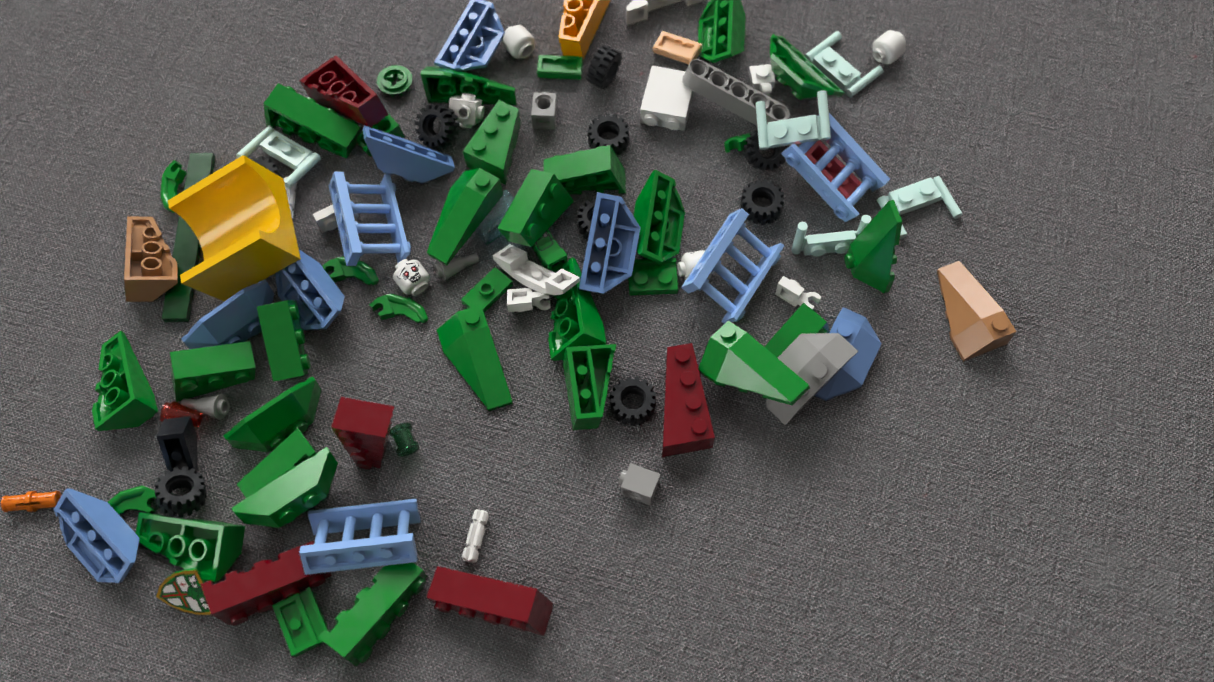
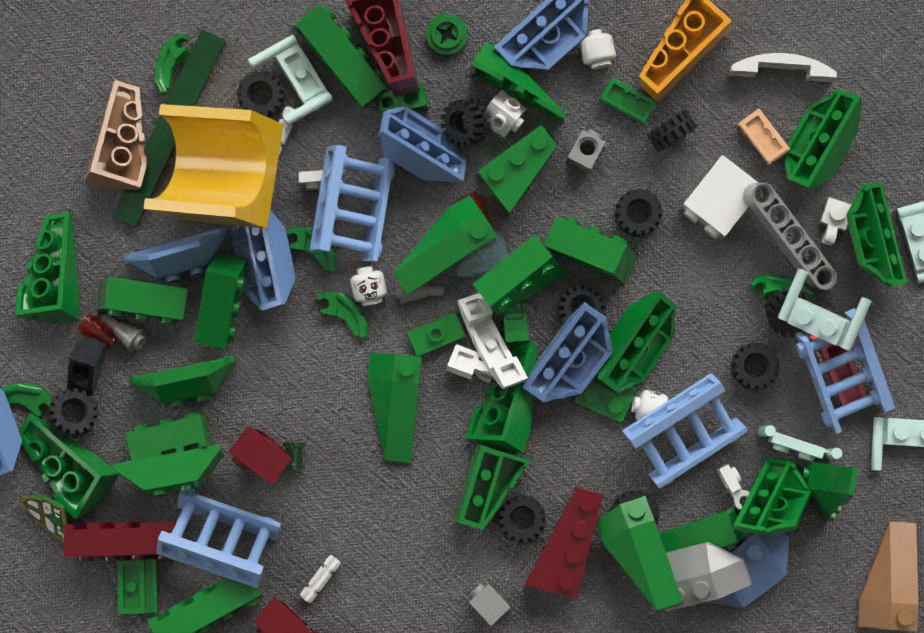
camera: 25 degrees right, 20 degrees up
none -> green wedge [733,457,811,537]

